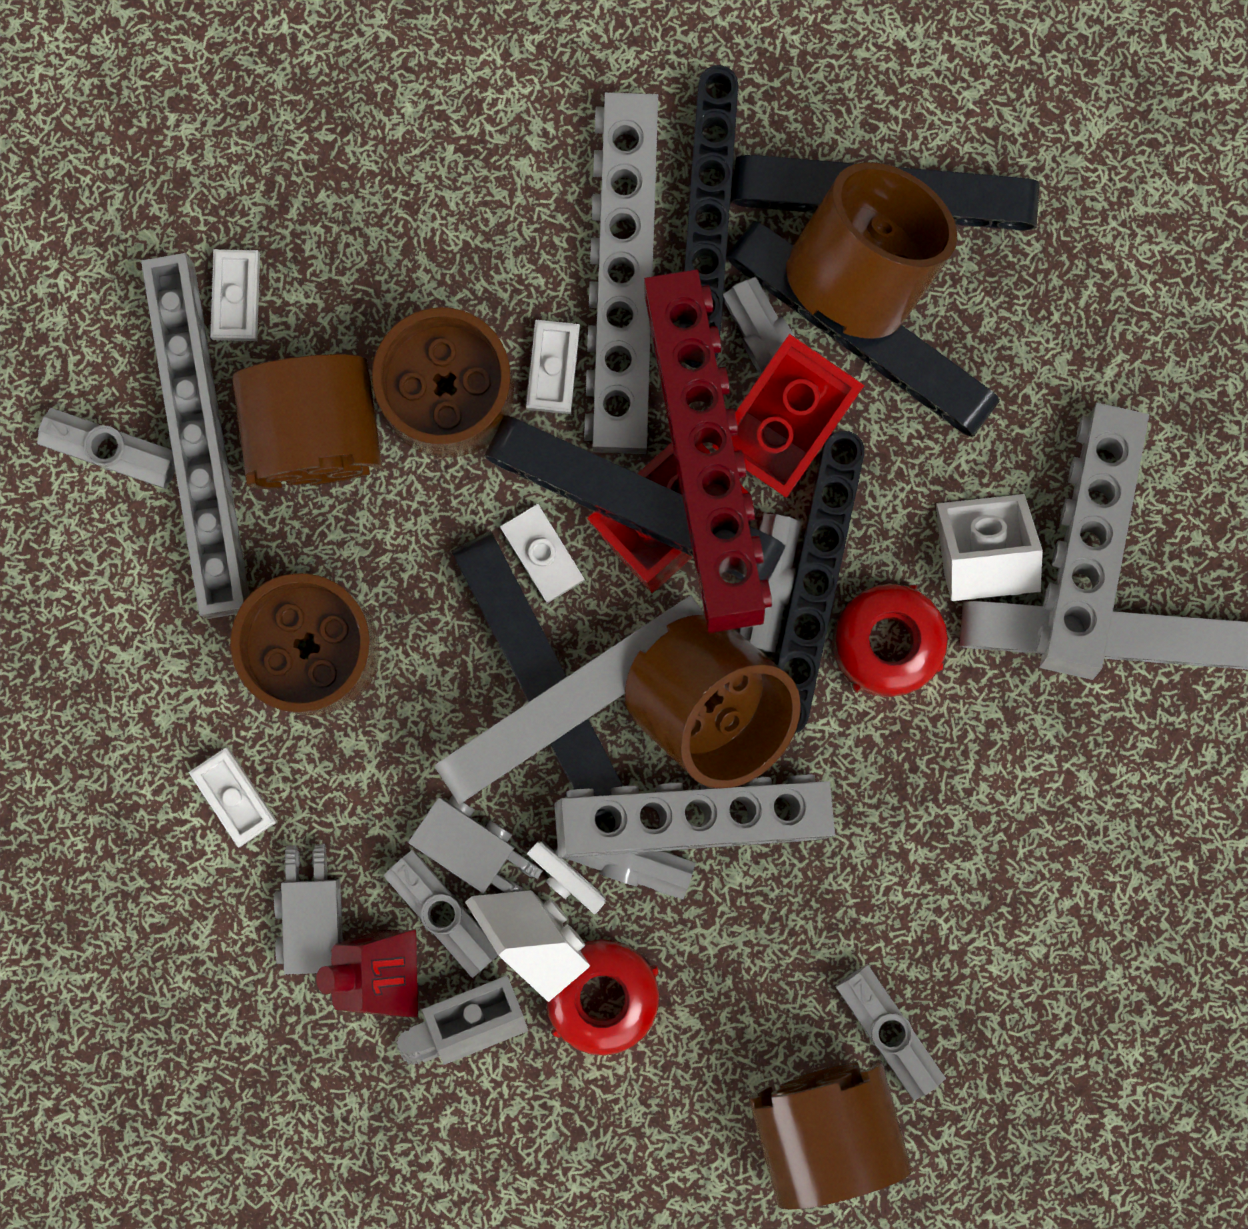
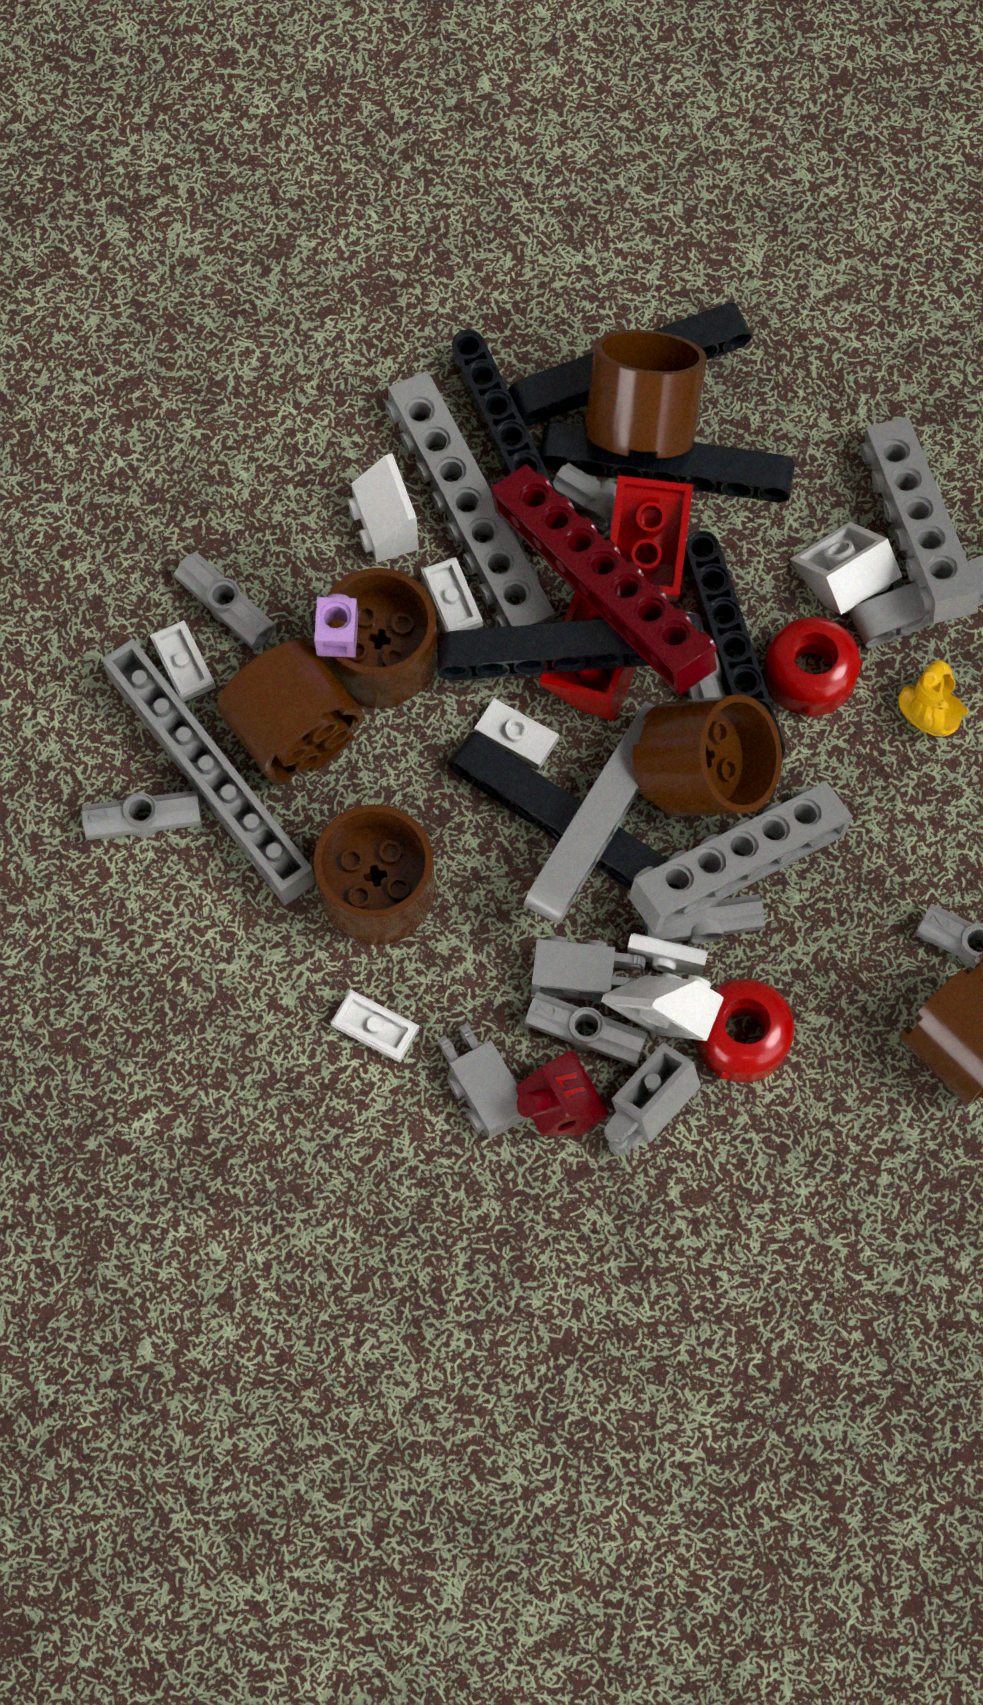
camera: 25 degrees left, 15 degrees down
none -> light grey piece [174,552,276,650]
none -> lavender brick [314,594,358,657]
none -> white slope [348,453,419,563]
none -> yellow hair [898,660,968,737]

